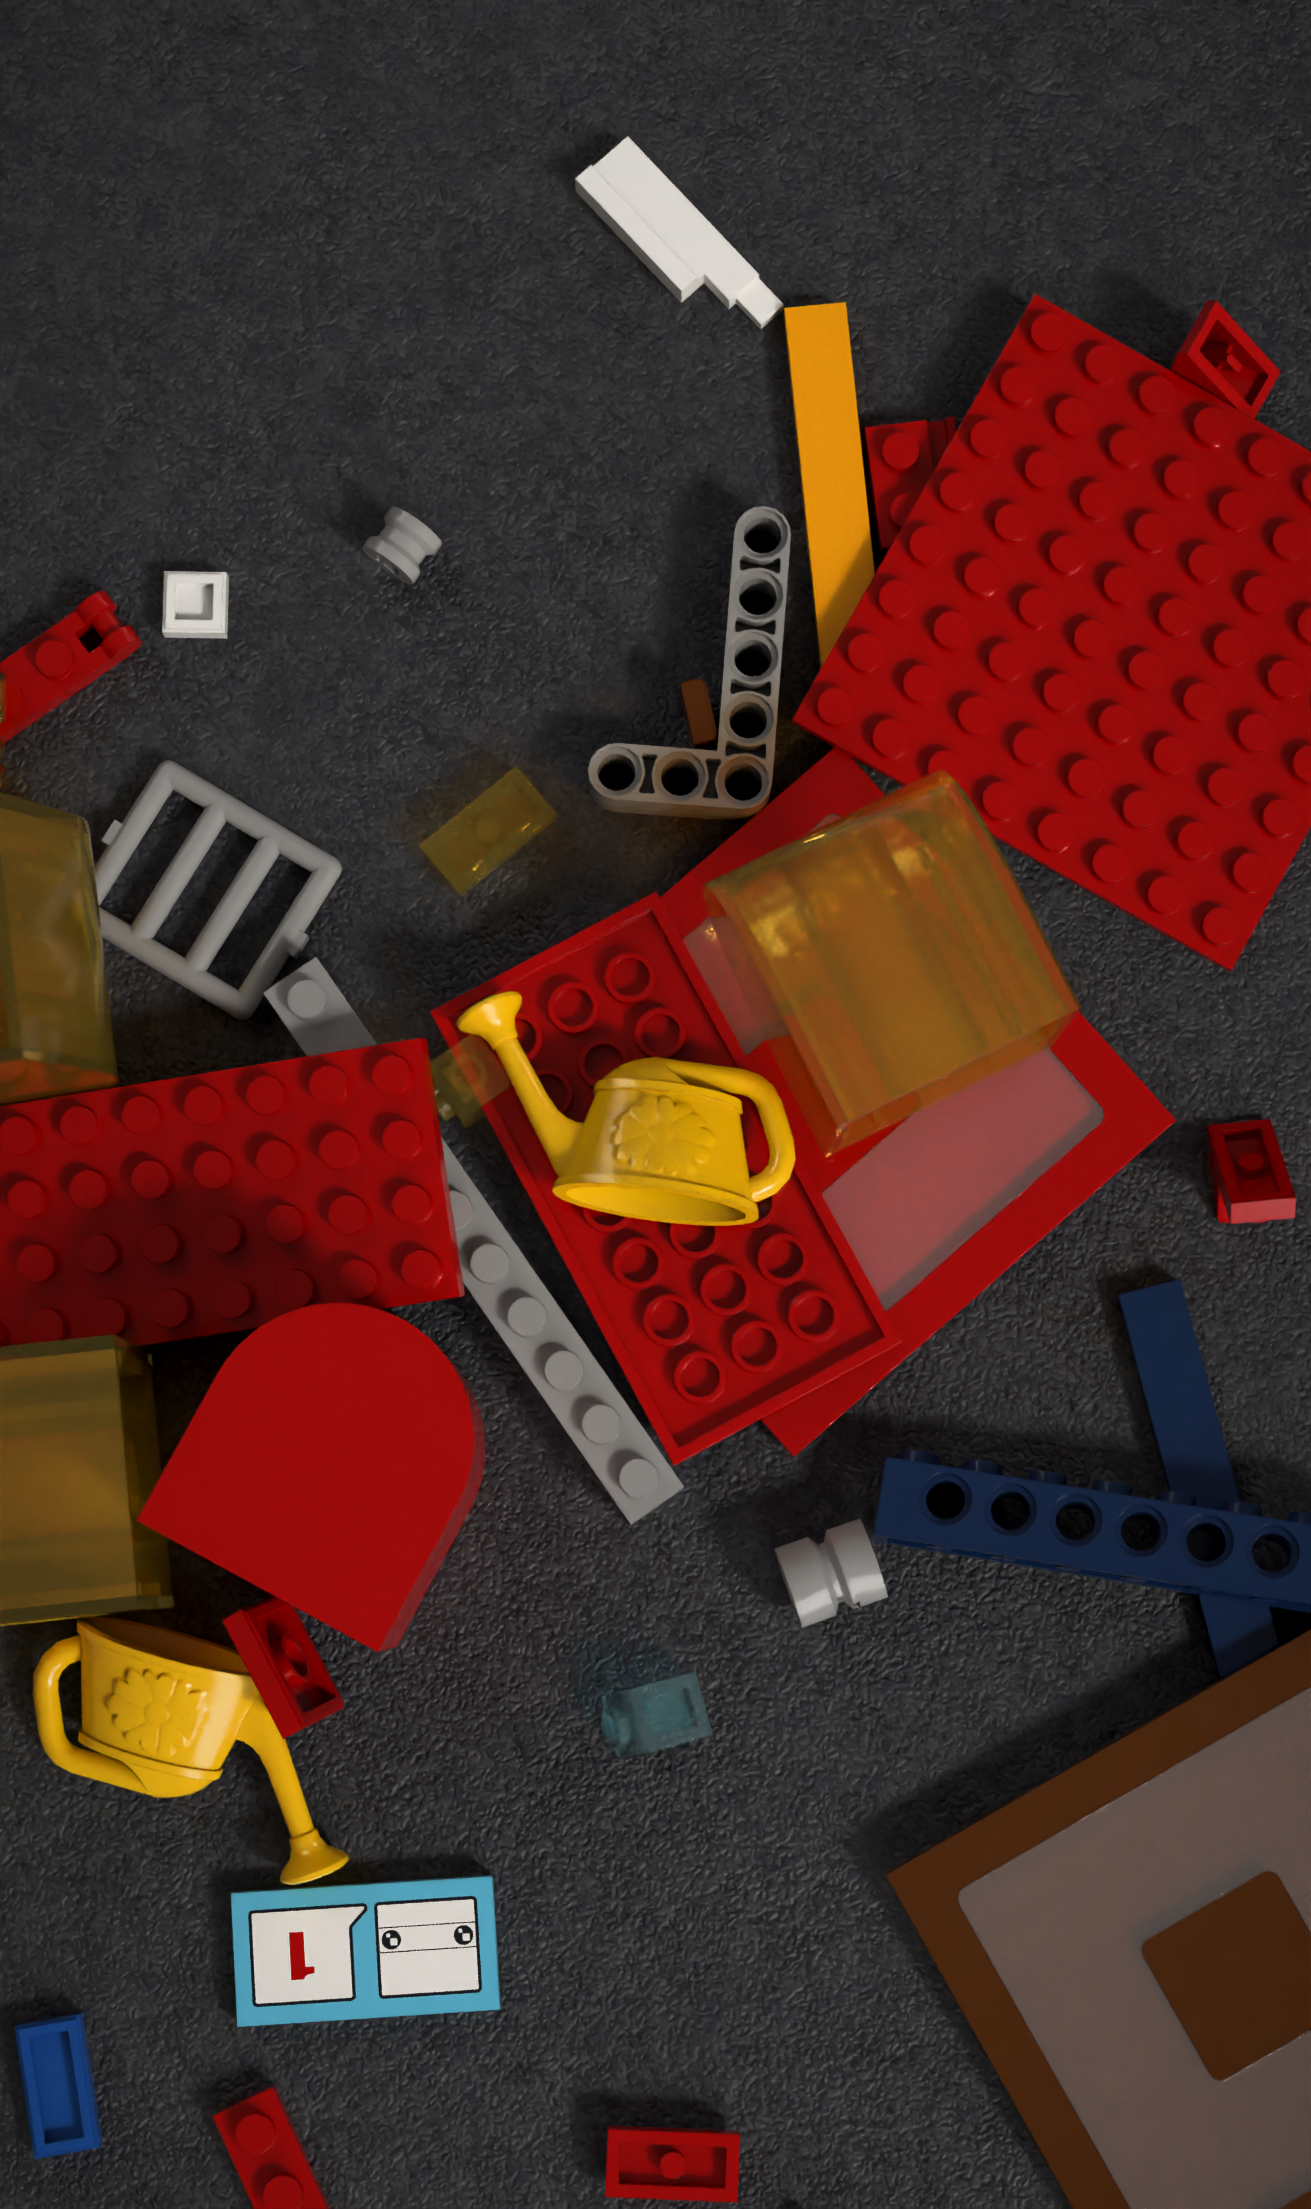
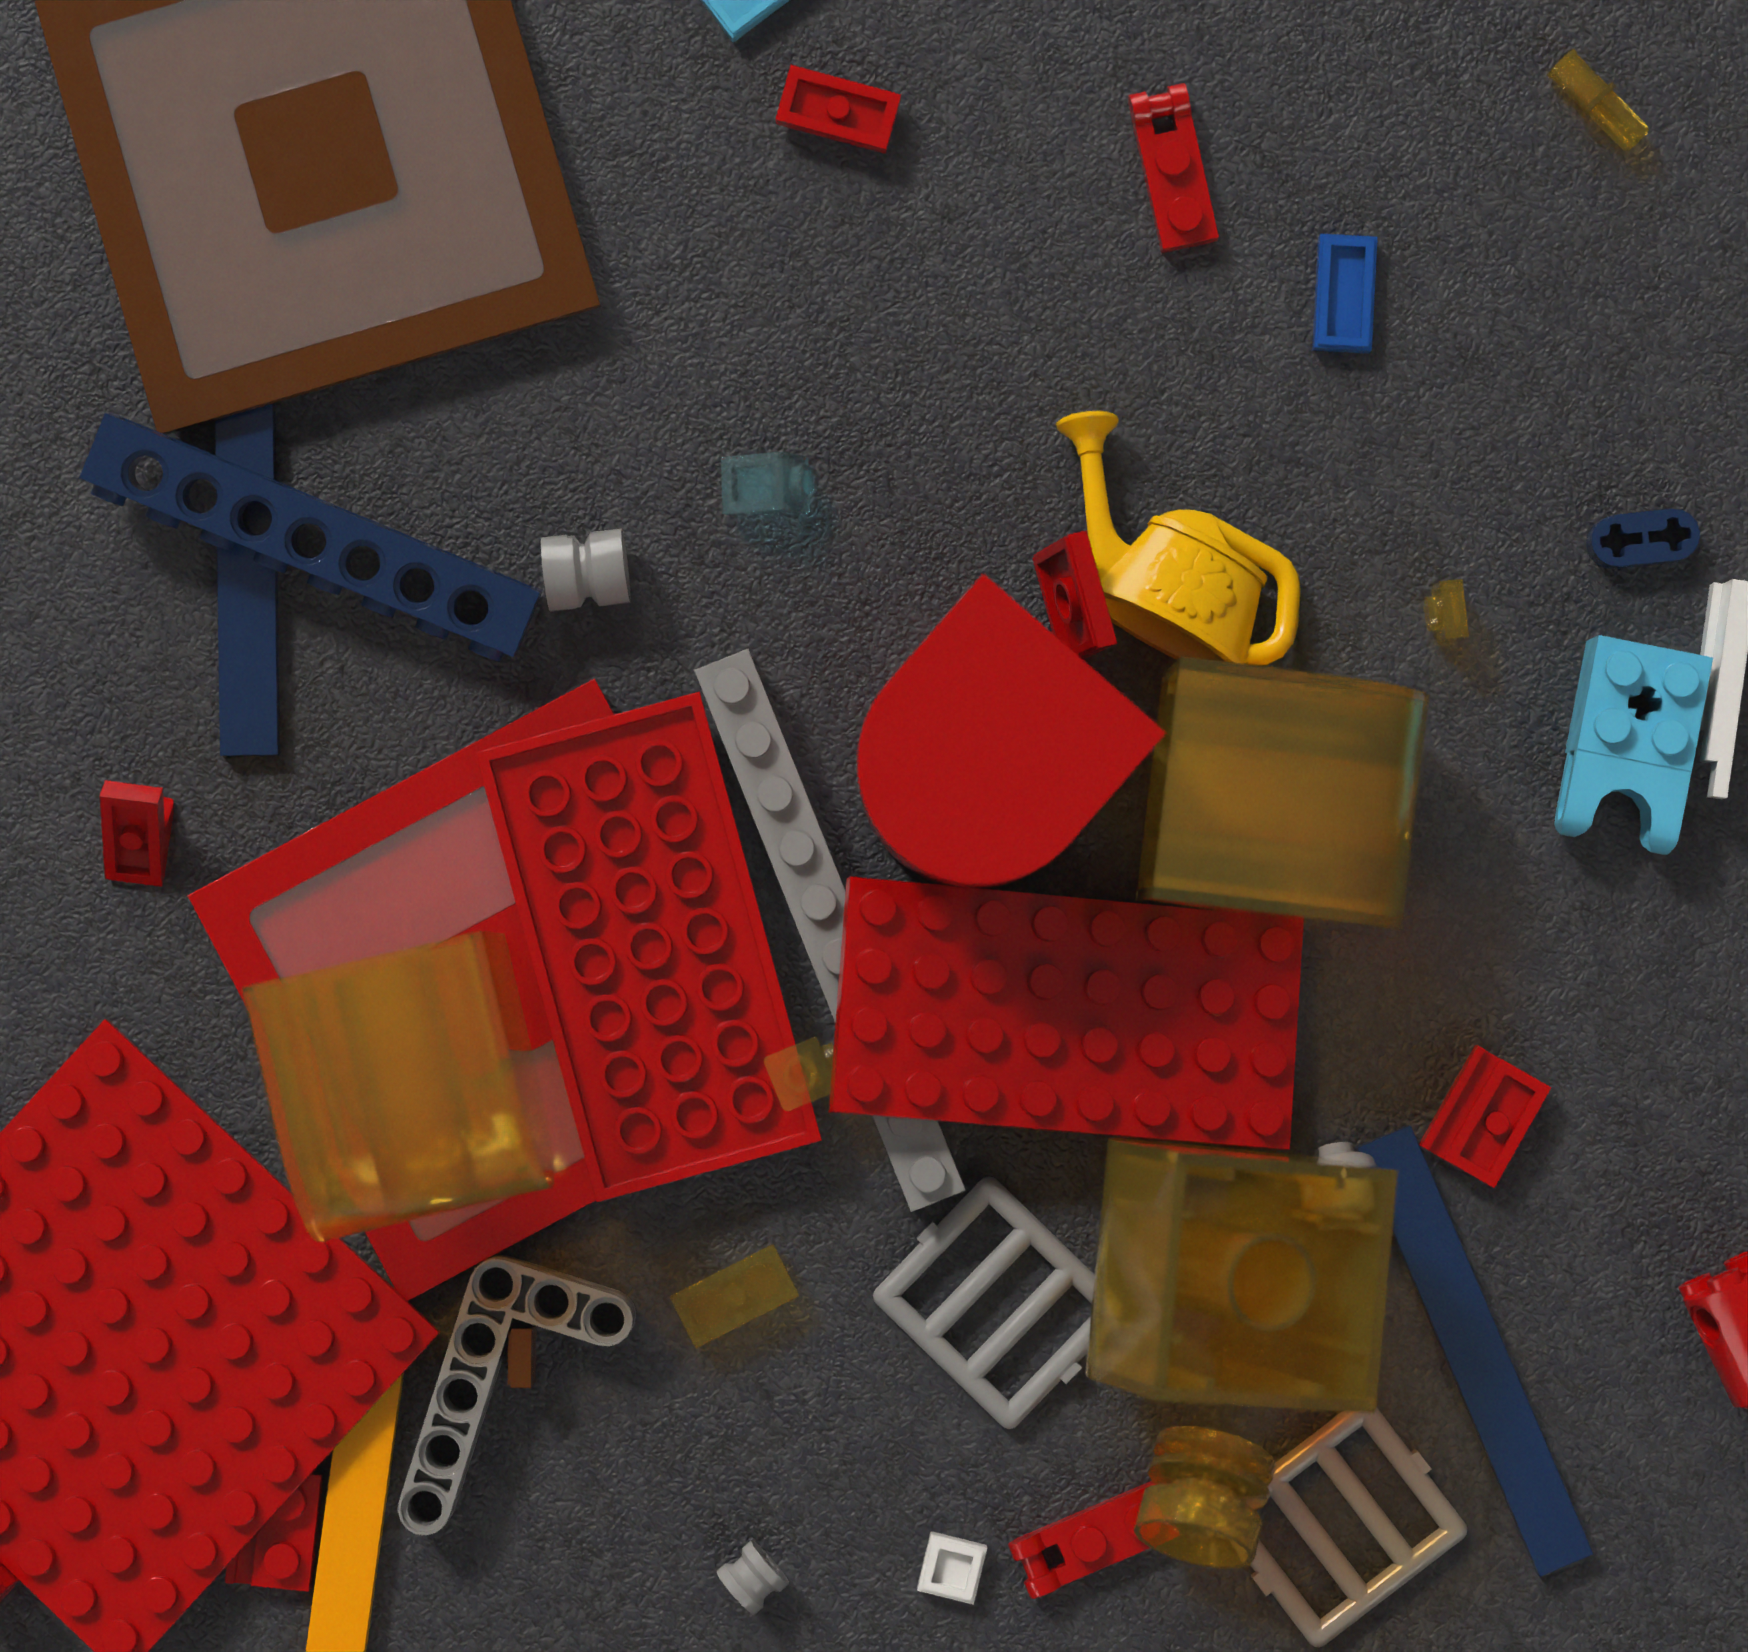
camera: 165 degrees left, 5 degrees up
tile [231,1875,501,2027] -> none
yellow piece [456,991,796,1226] -> none

